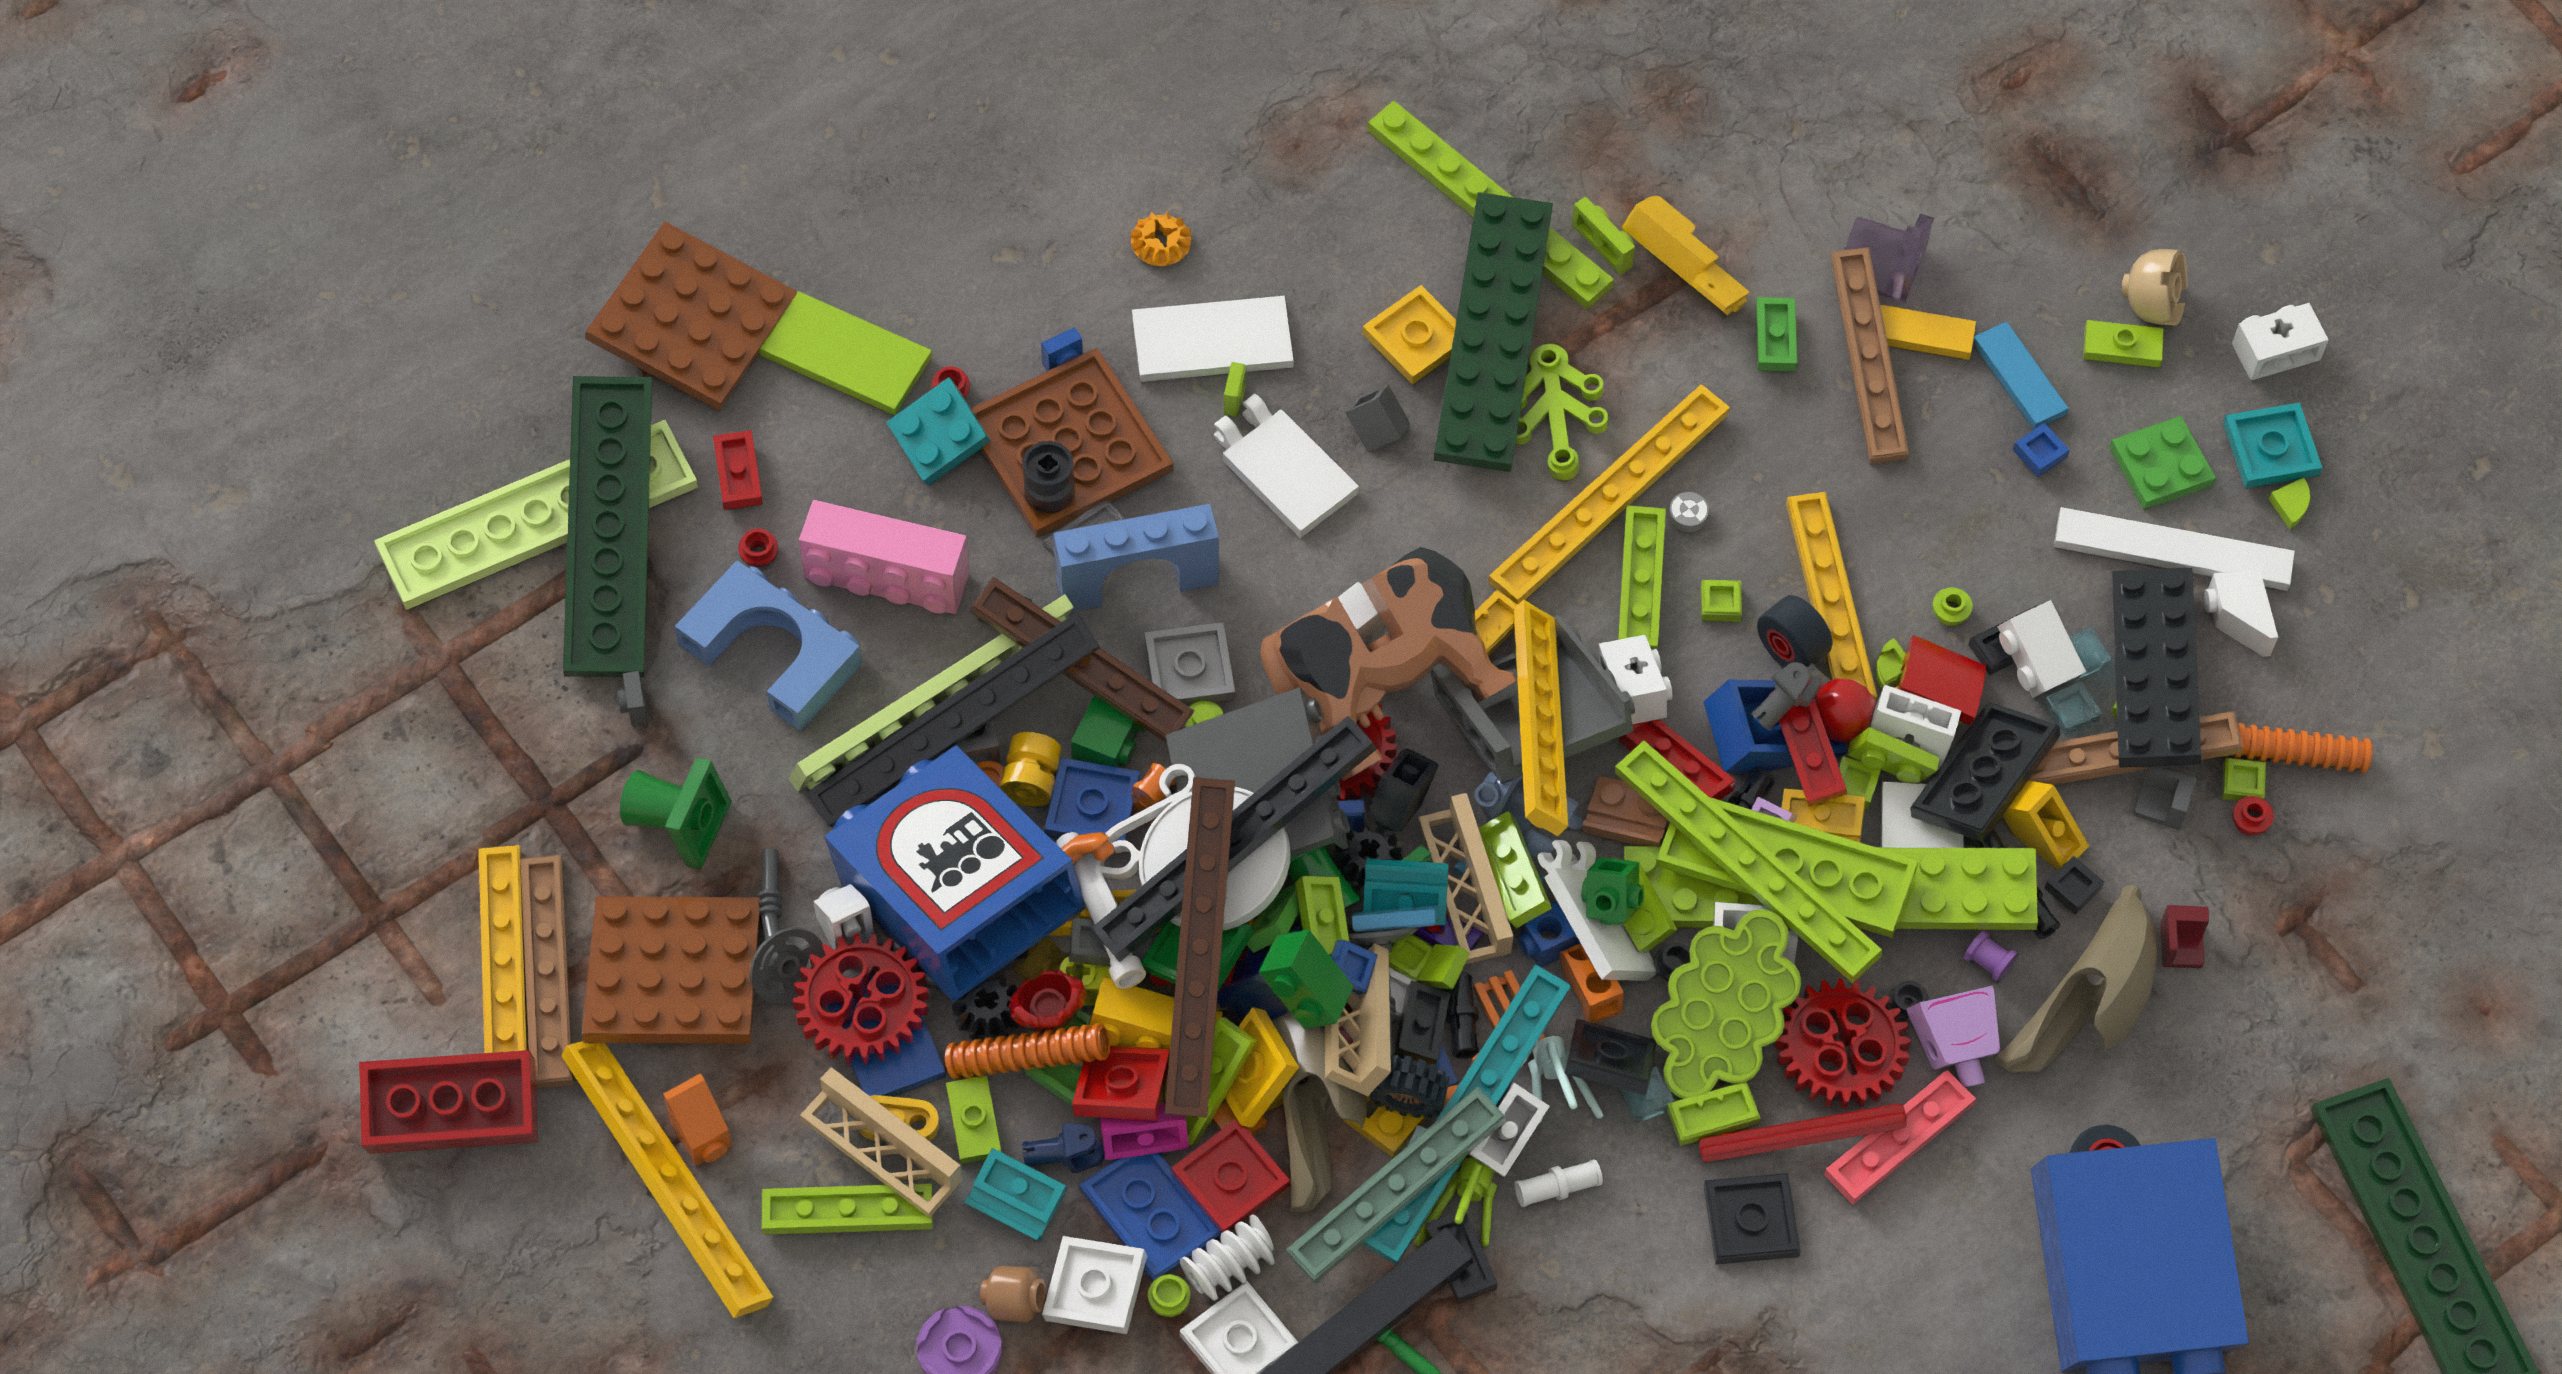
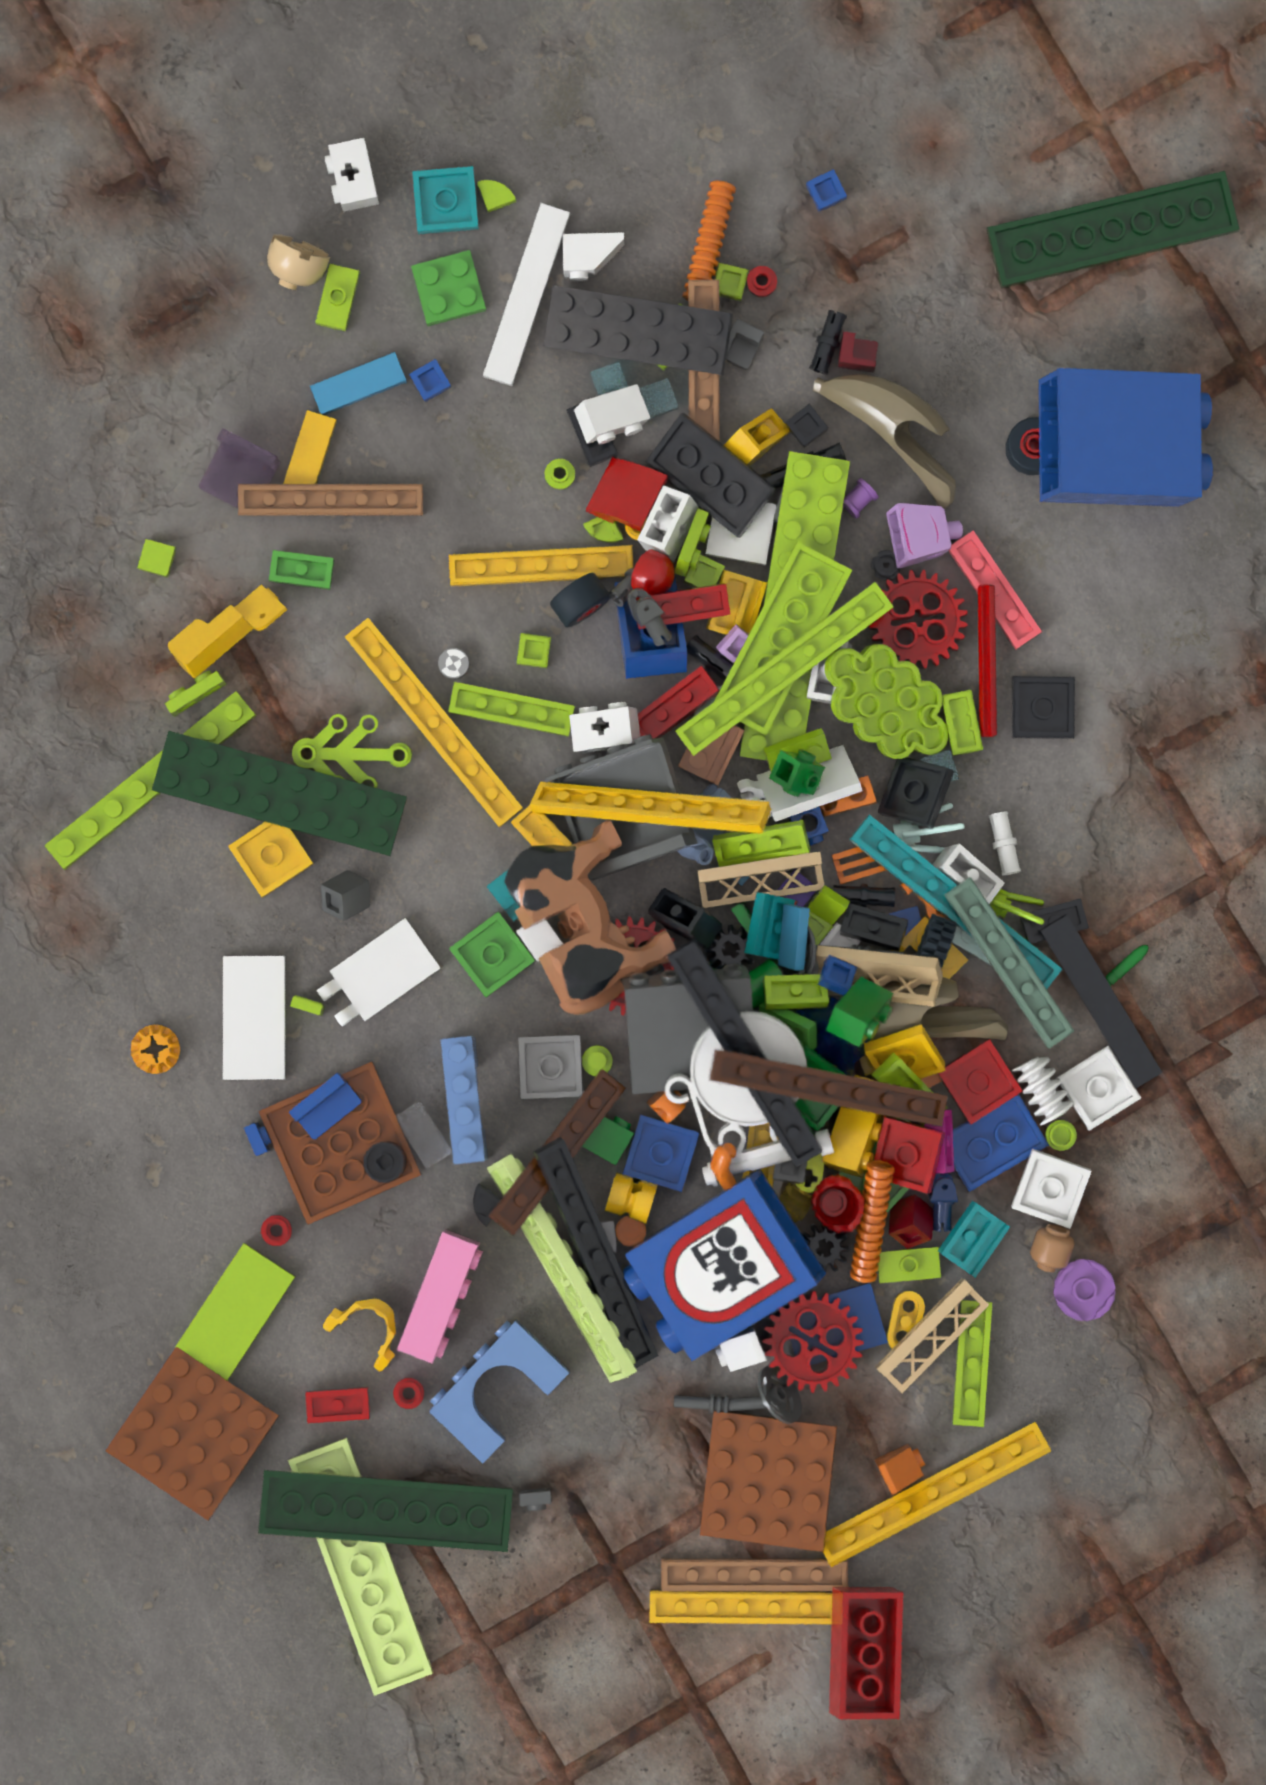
camera: 80 degrees left, 25 degrees up
green plant [620,757,732,870] -> none
teal plate [886,377,992,486] -> none
black plate [1654,943,1691,981] -> none
none -> lime tile [137,539,176,578]
none -> blue panel [289,1073,362,1140]
none -> yellow helmet [323,1299,396,1372]
none -> bright green plate [449,911,535,998]
none -> blue plate [806,169,847,212]
none -> black pin [809,310,847,375]
none -> dark red panel [888,1194,933,1249]

